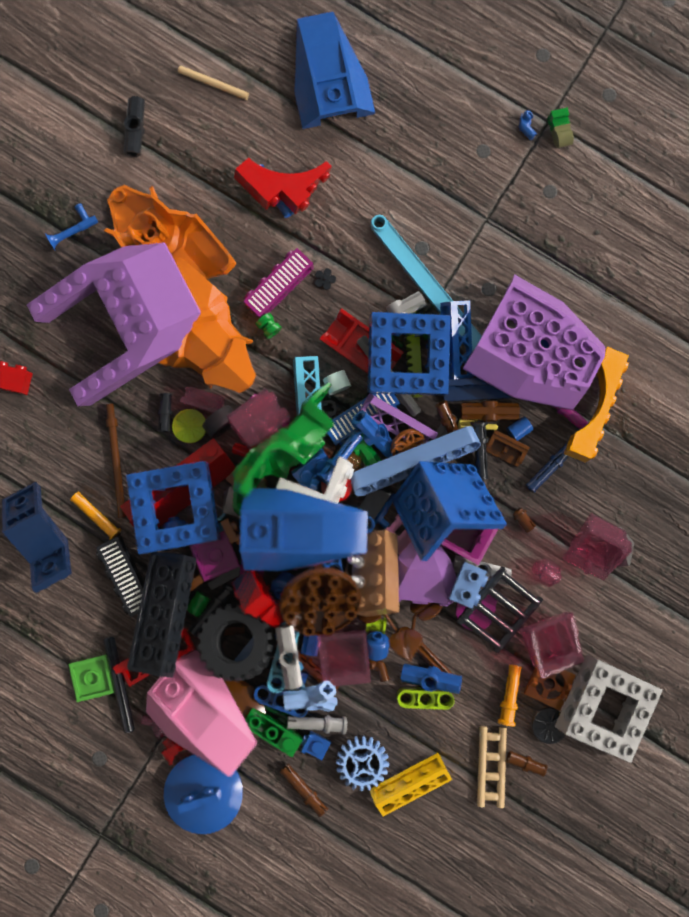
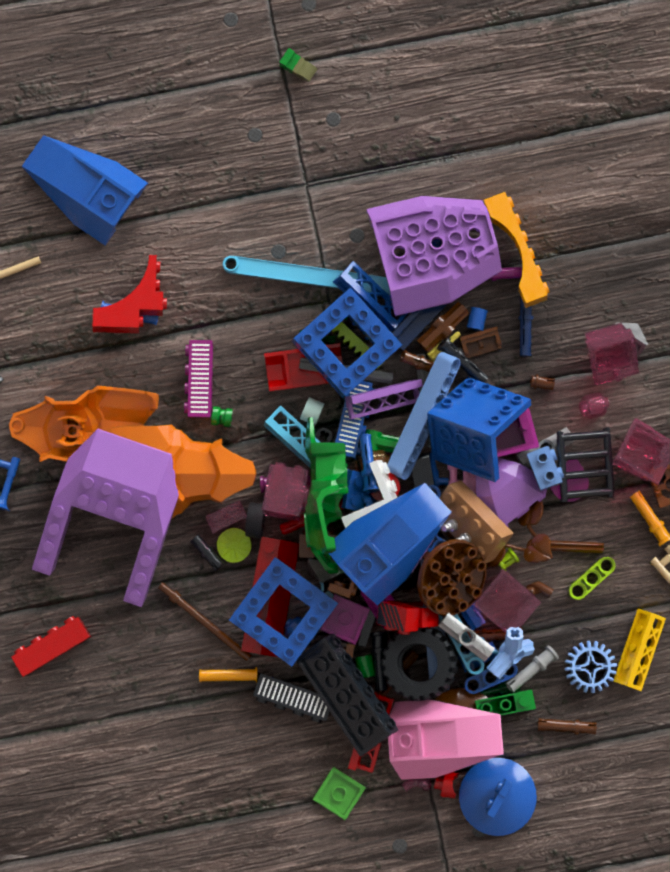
camera: 40 degrees left, 0 degrees up
dark blue bracket [2,482,72,593] -> none
black axle [103,636,135,733] -> none
blue head [270,572,296,600] -> none
blue bracket [300,730,331,760] -> none
black plant [315,268,336,290] -> none
blue piece [352,410,399,458] -> none
blue head [364,631,389,661] -> none
light grey piece [386,291,426,314] -> none
dark orange wheel [391,429,426,456] -> none
blue piece [401,664,462,694] -> none
blue arm [519,110,537,140] -> none

